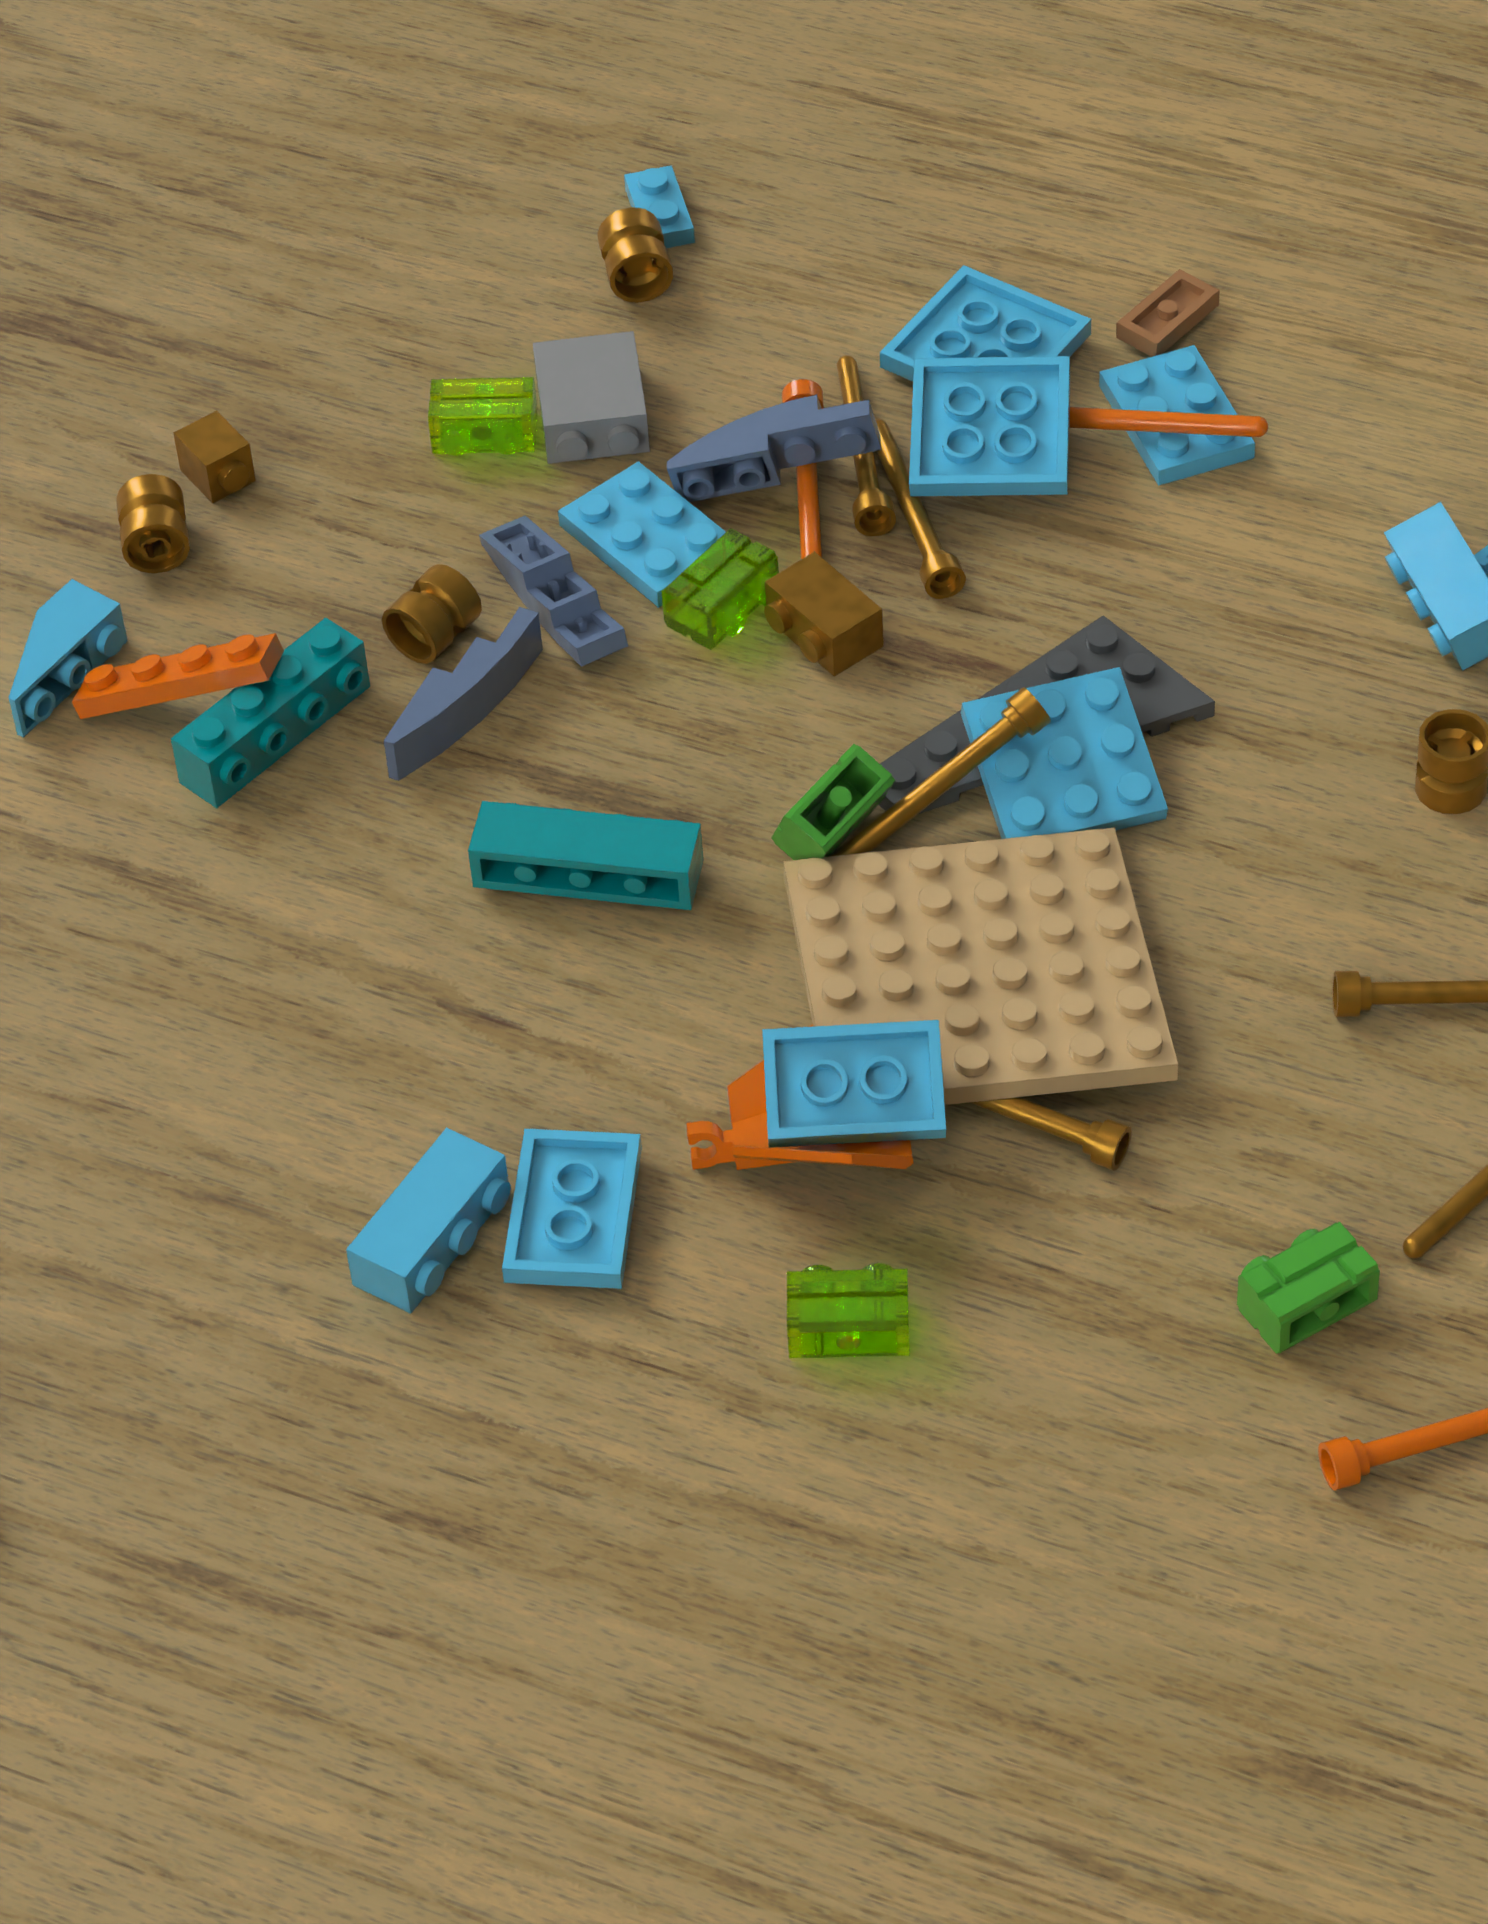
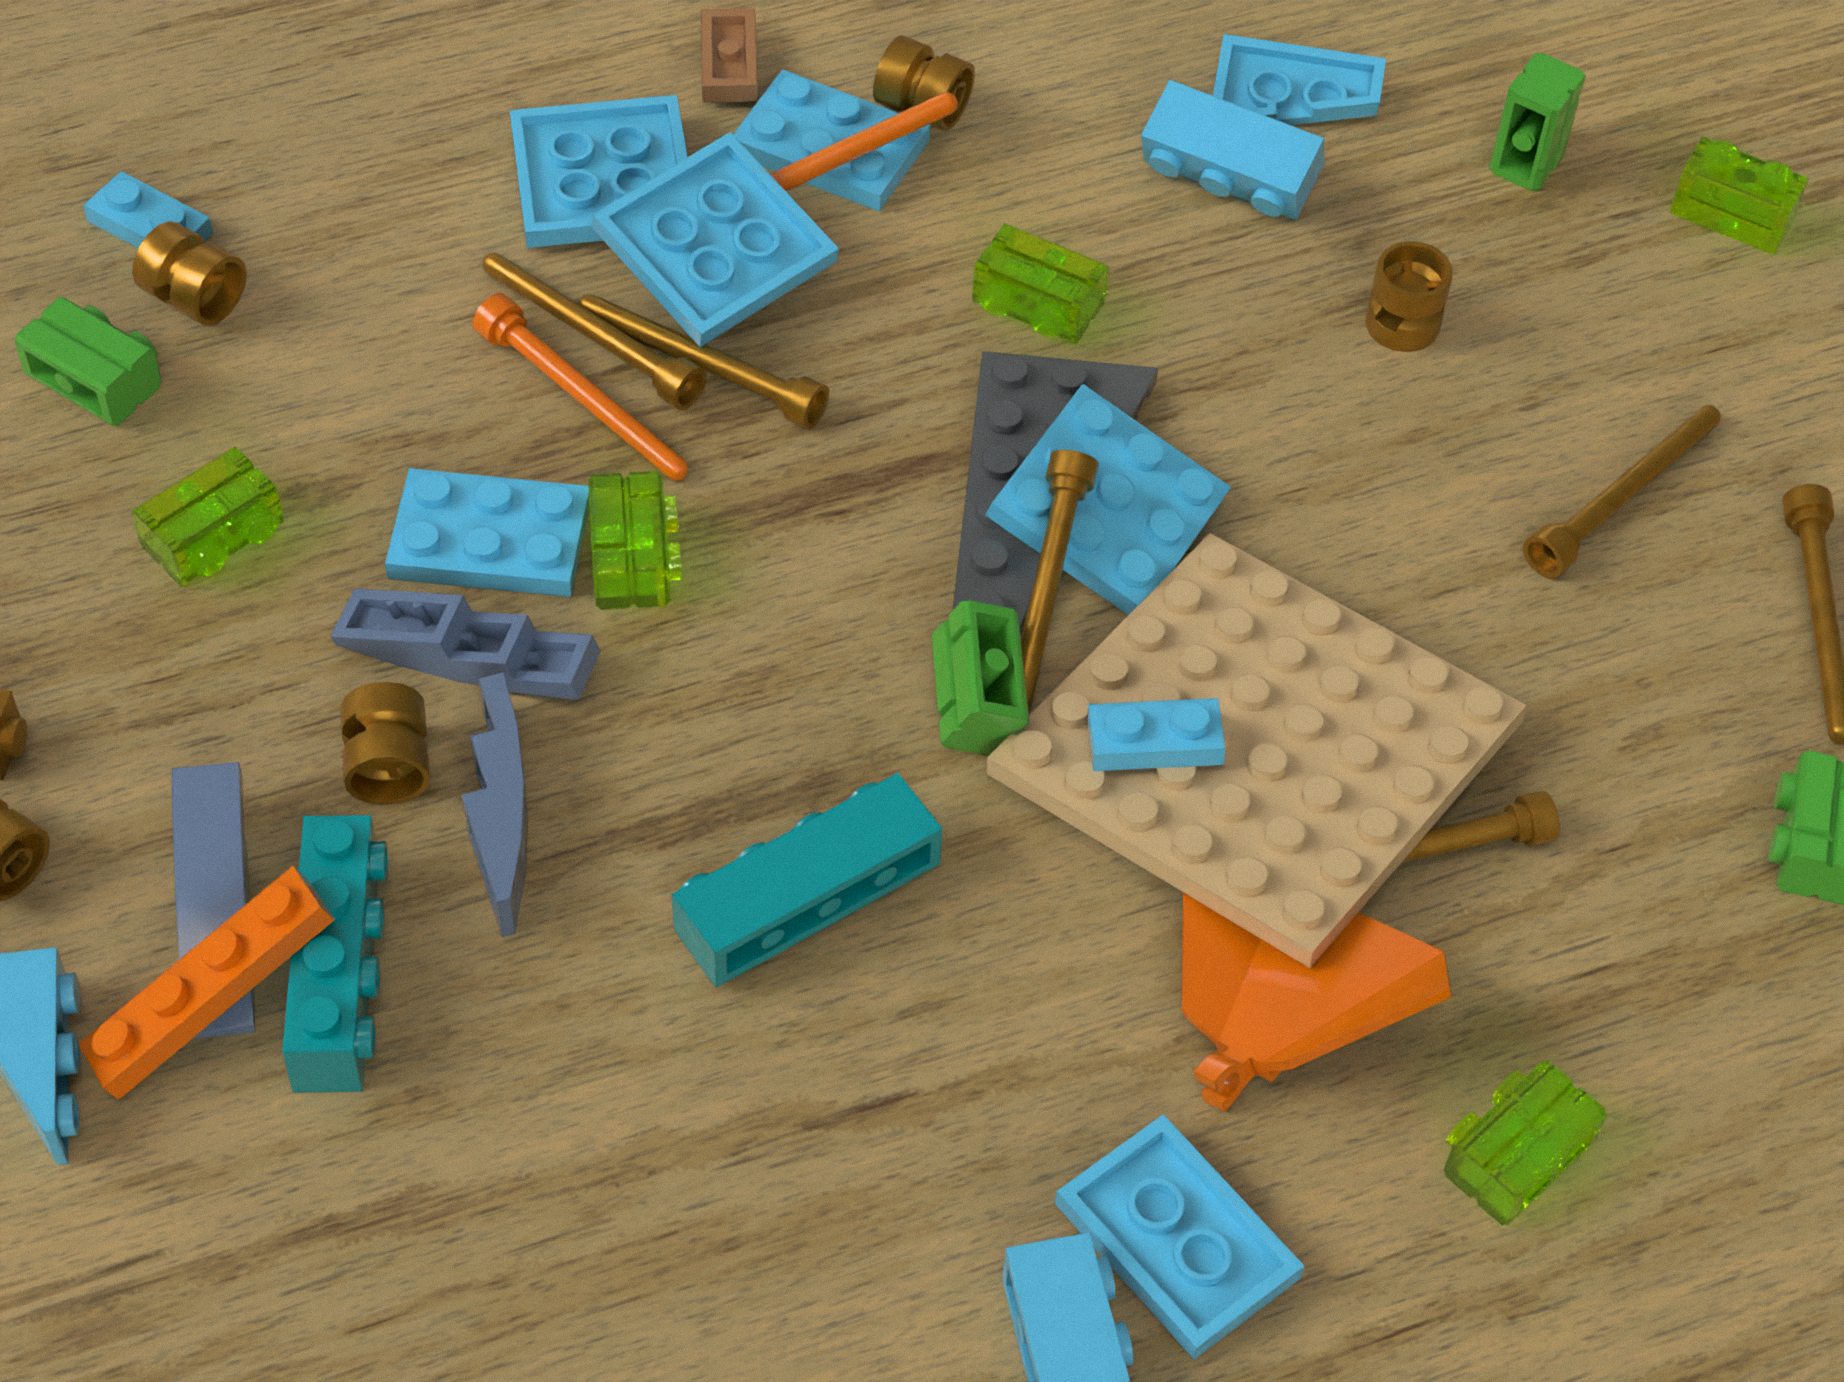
camera: 50 degrees left, 5 degrees up
light grey brick [533,331,650,464] -> none
sand blue slope [667,395,881,502] -> none
medium azure plate [762,1020,946,1147] -> none
pearl gold brick [764,551,884,677] -> none
none -> bright green brick [15,296,162,427]
none -> sand blue slope [171,762,256,1039]
none -> pearl gold wheel [873,35,975,131]
none -> clear neon green brick [972,223,1109,344]
none -> medium azure plate [1088,698,1226,771]

